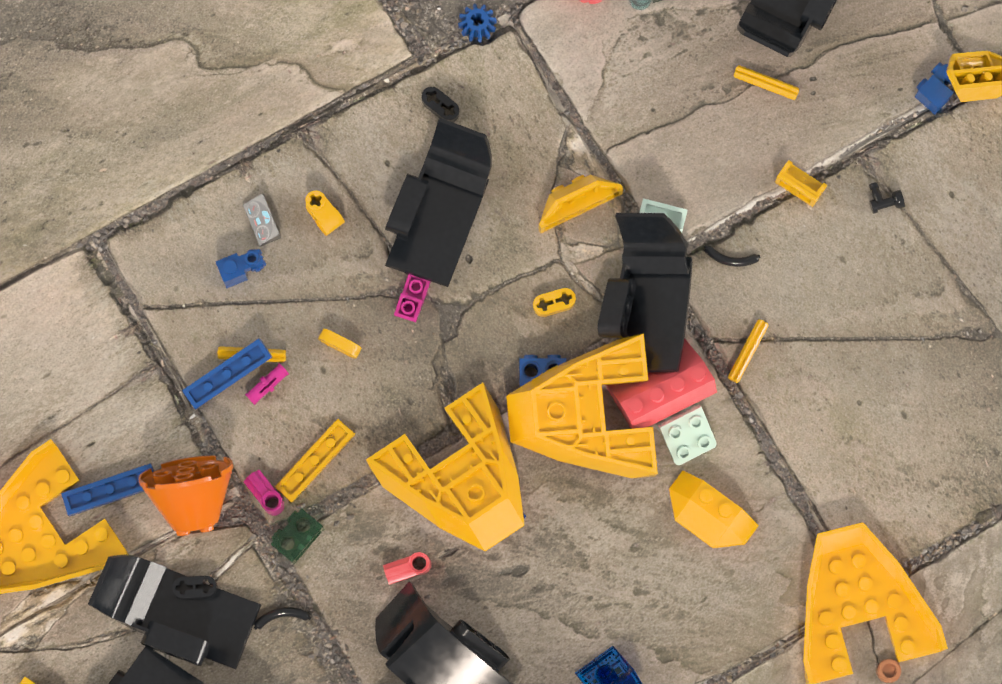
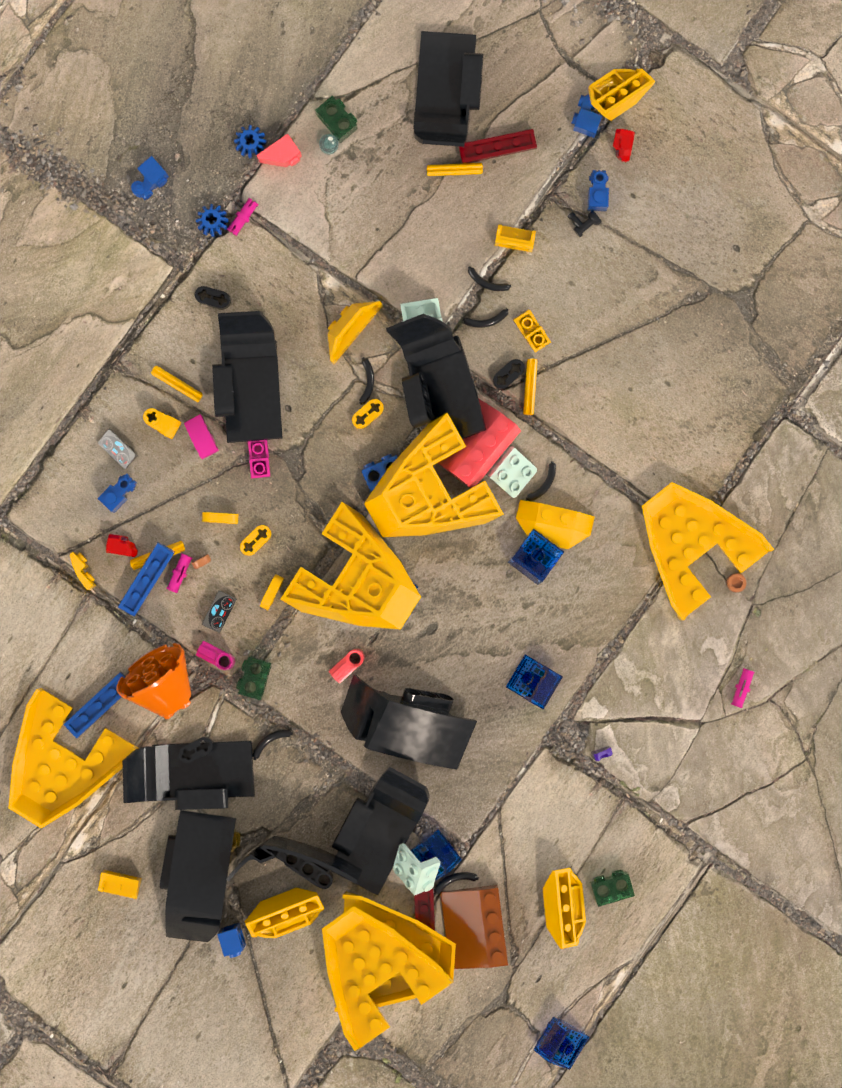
camera: 20 degrees left, 10 degrees up
yellow tile [275,419,355,503] -> none
none -> yellow slope [70,552,96,590]
none -> red rock [106,534,138,557]
none -> yellow axle [151,366,203,402]
none -> dark pink slope [184,414,219,459]
none -> nougat tile [191,554,211,569]
none -> slope [202,590,237,633]
none -> dark pink pin [227,198,258,236]
none -> yellow beam [240,525,272,556]
none -> yellow beam [260,574,284,610]
none -> black piece [359,357,374,405]
none -> dark red plate [459,129,537,164]
none -> black piece [468,266,511,291]
none -> black beam [493,359,525,390]
none -> clear blue slope [507,529,564,585]
none -> yellow slope [513,309,551,352]
none -> black piece [526,461,556,501]
none -> blue brick [587,170,609,211]
none -> red rock [613,129,635,163]

